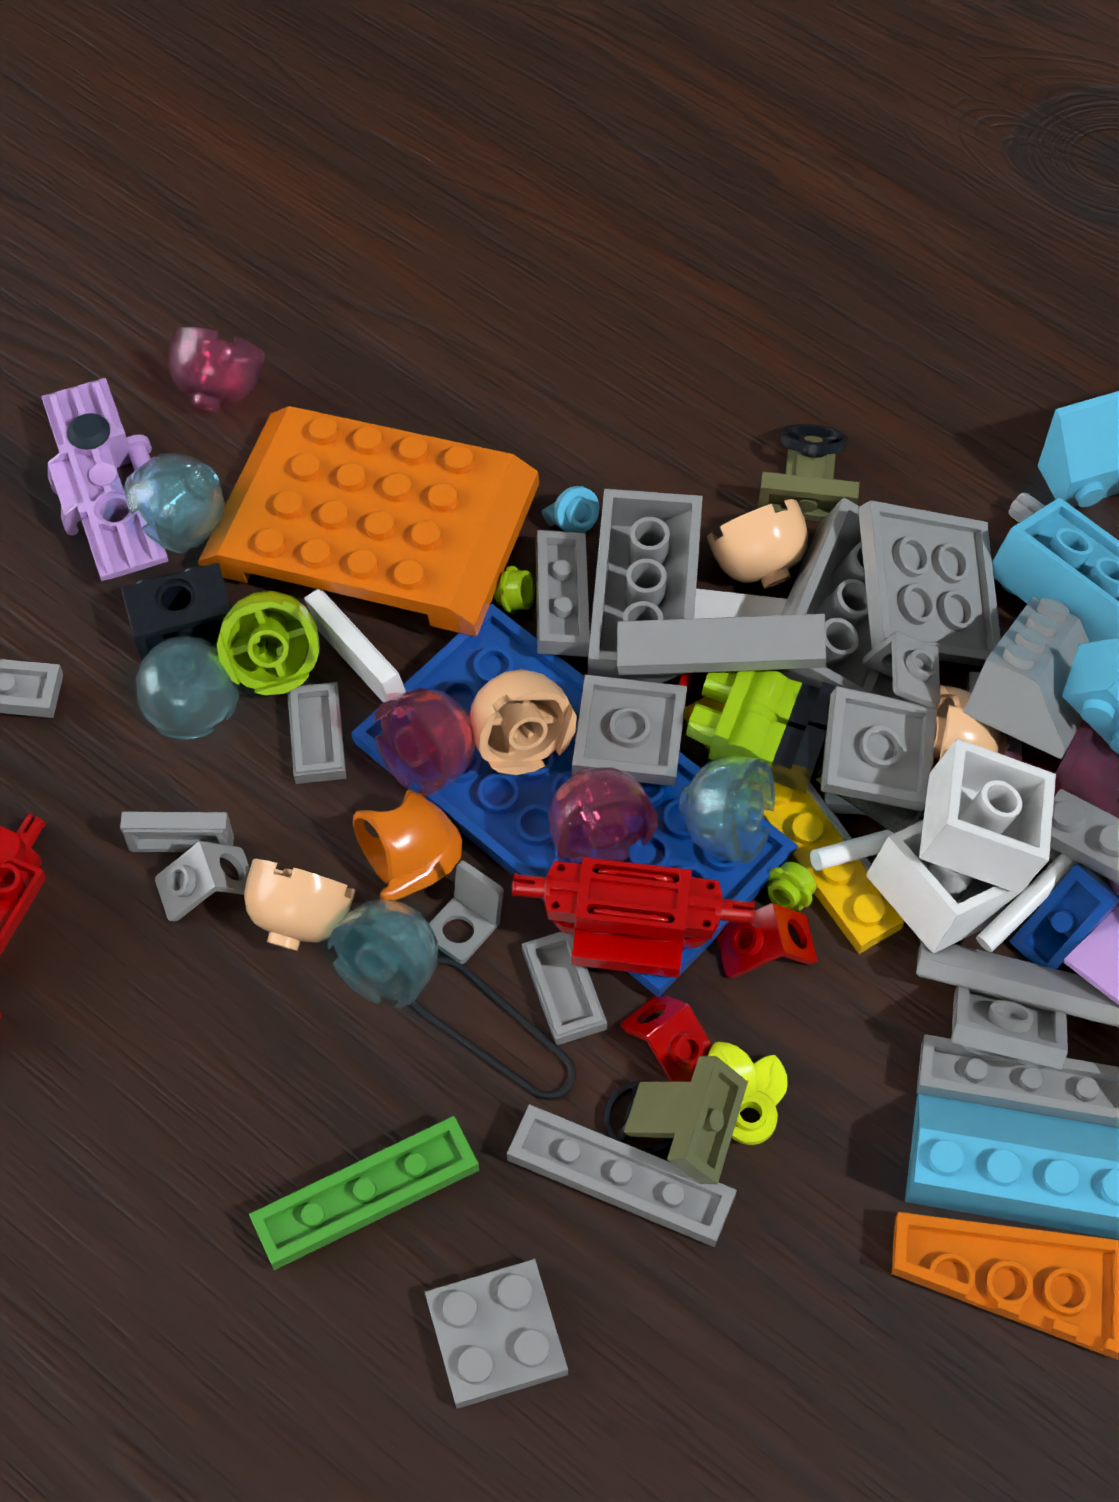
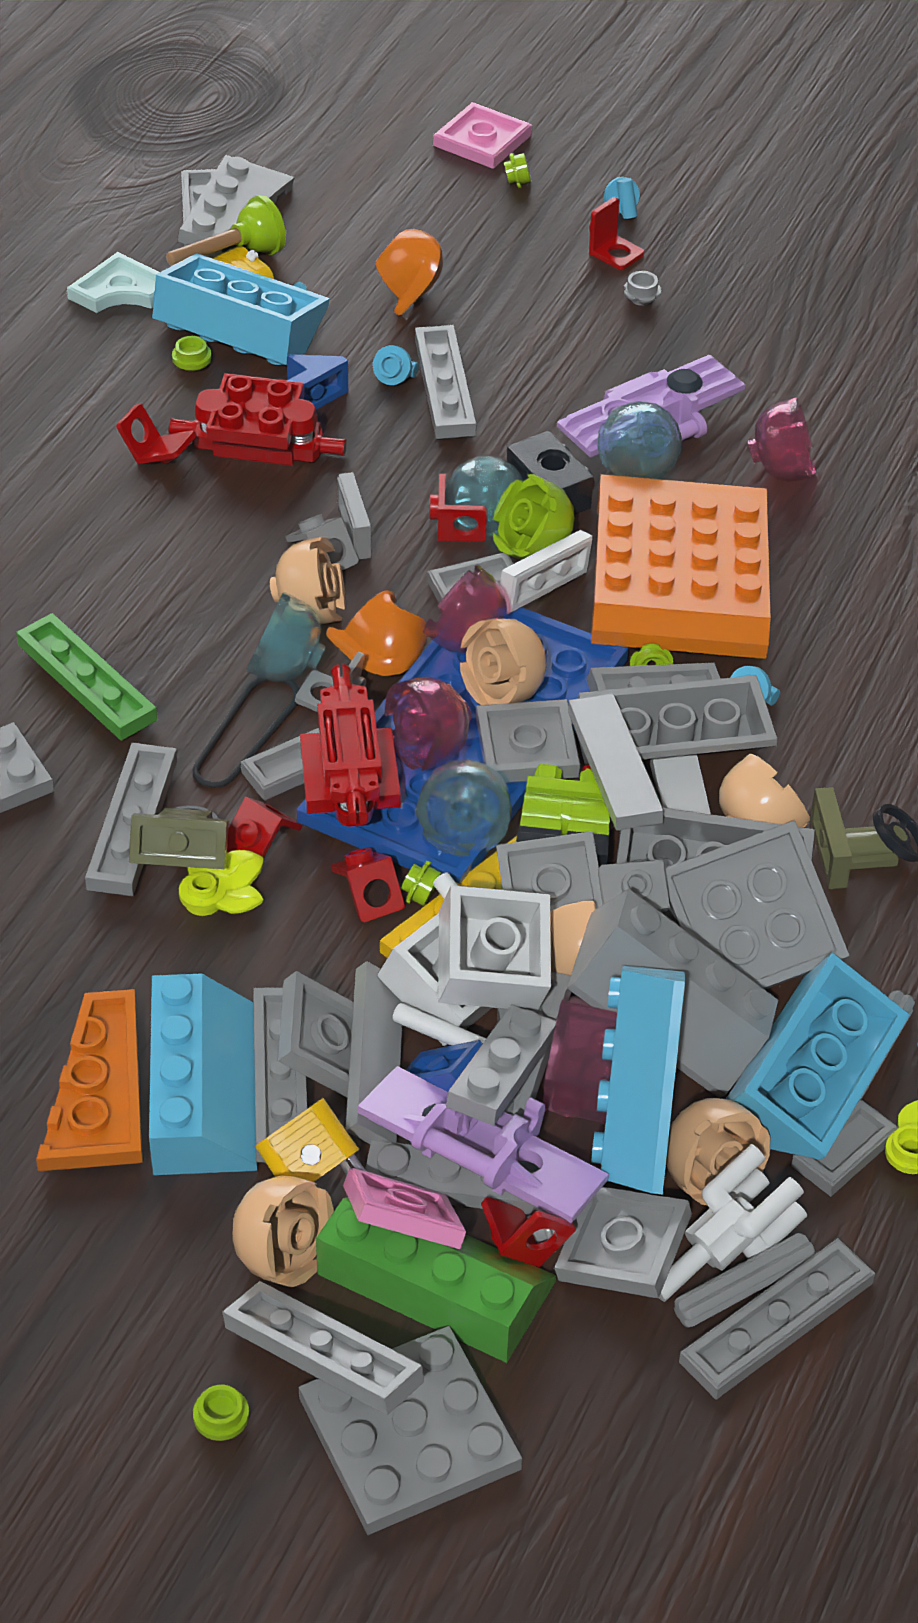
camera: 75 degrees right, 15 degrees down
none -> red bracket [430,474,487,542]

